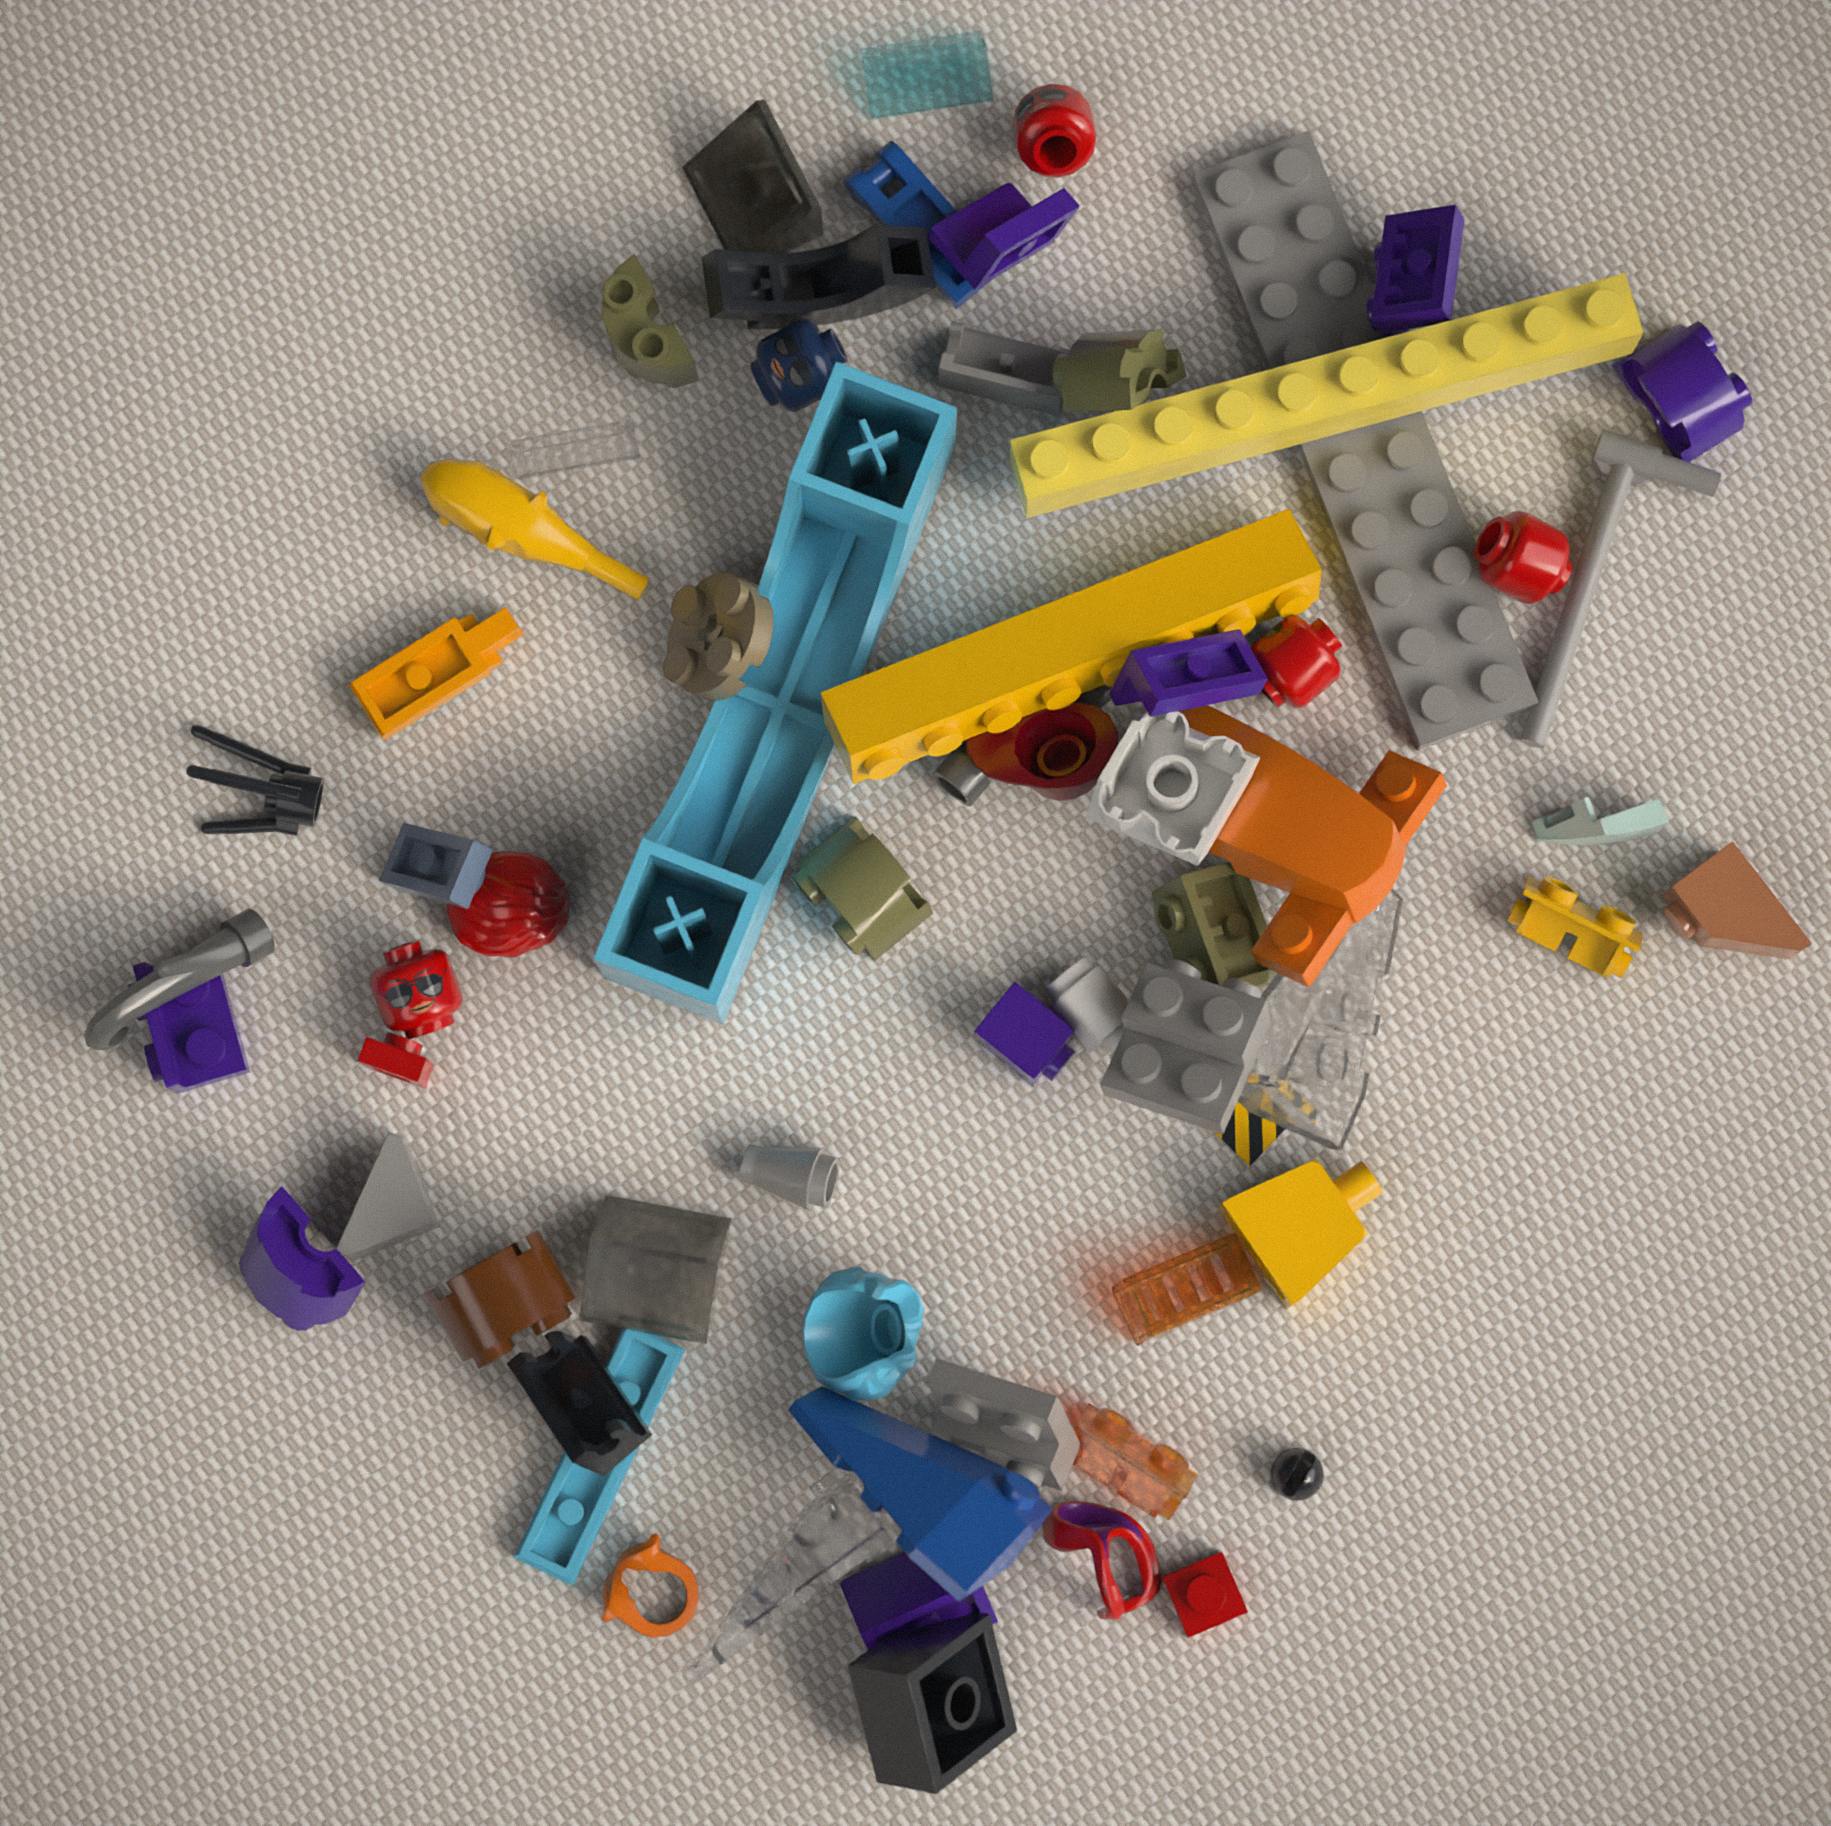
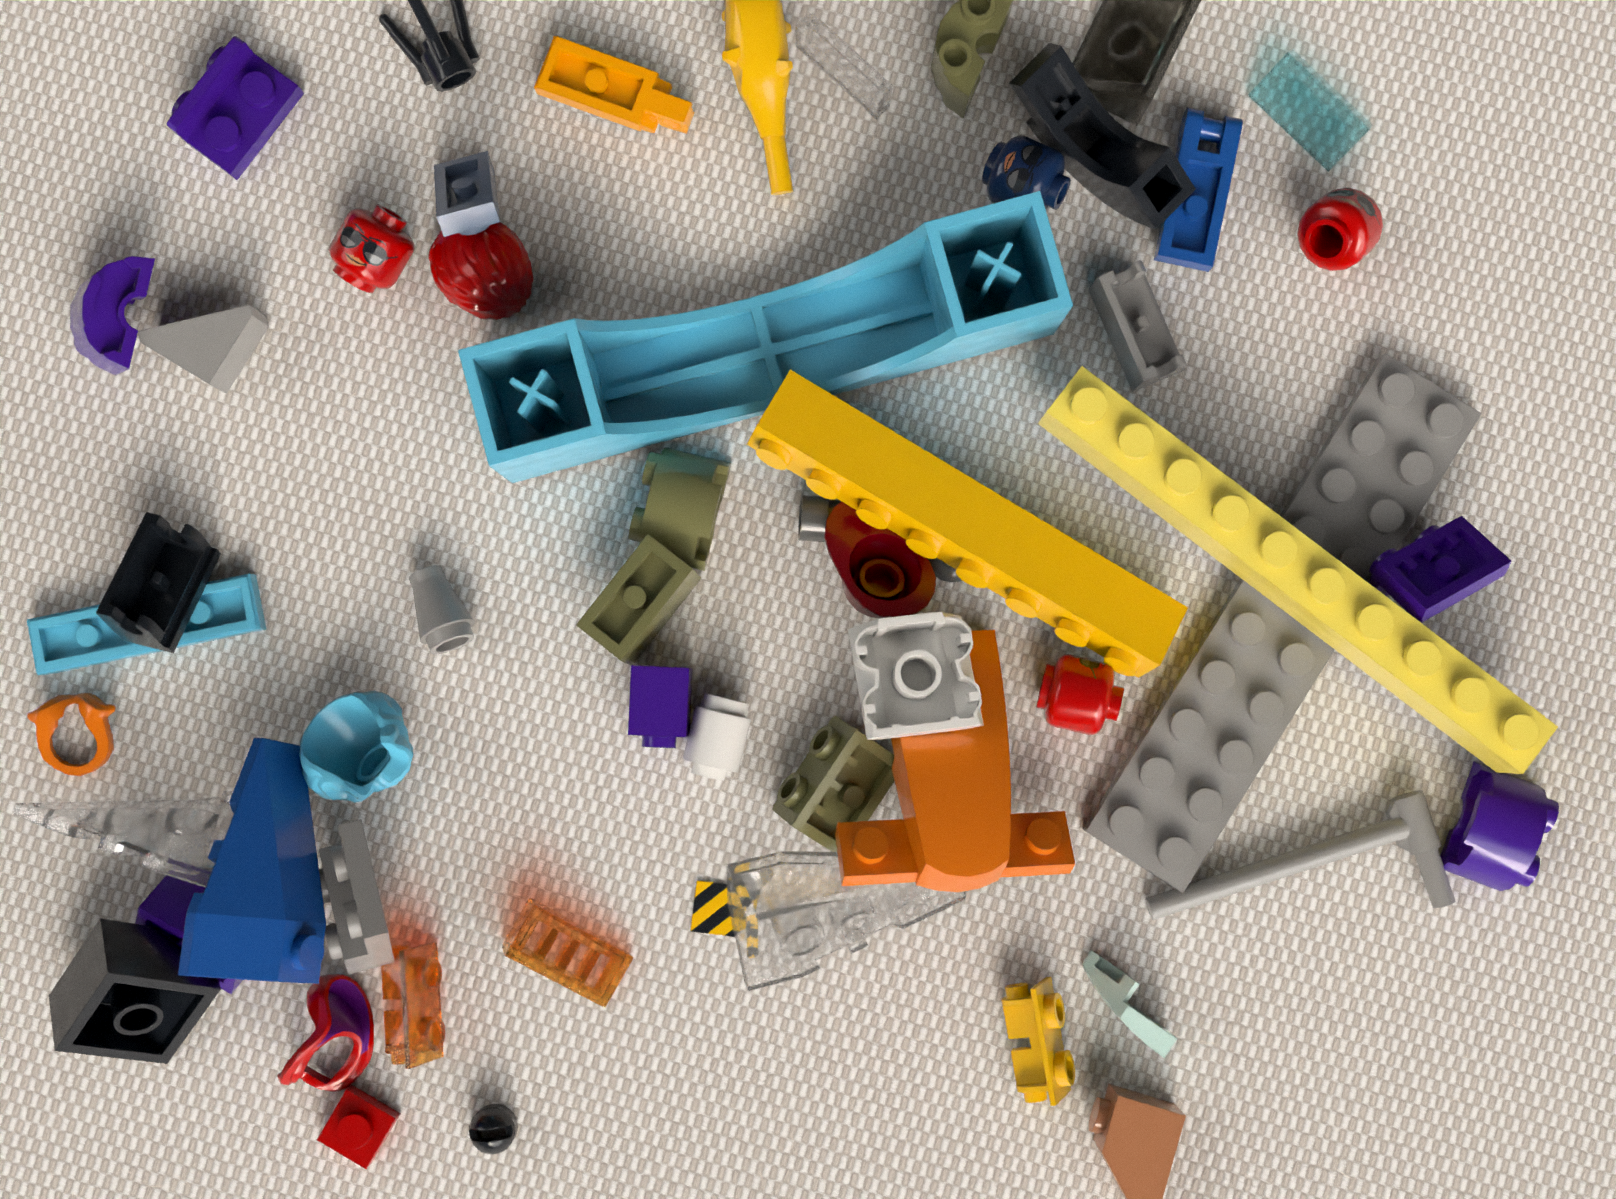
camera: 50 degrees right, 5 degrees up
dark grey plant [84,908,275,1050] -> none
red plate [357,1032,434,1089] -> none
reddish brown brick [424,1230,576,1369] -> none
clear smoke slope [579,1195,732,1344] -> none
dark tan plate [663,572,773,701] -> none
dark purple panel [928,183,1080,290] -> none
olive cylinder [1053,330,1186,412] -> none
light grey plate [1100,959,1272,1134] -> none
dark purple panel [1109,629,1268,717] -> none
yellow torso [1218,1159,1383,1309] -> none
red head [1474,510,1572,604] -> none
none -> olive panel [576,534,701,665]

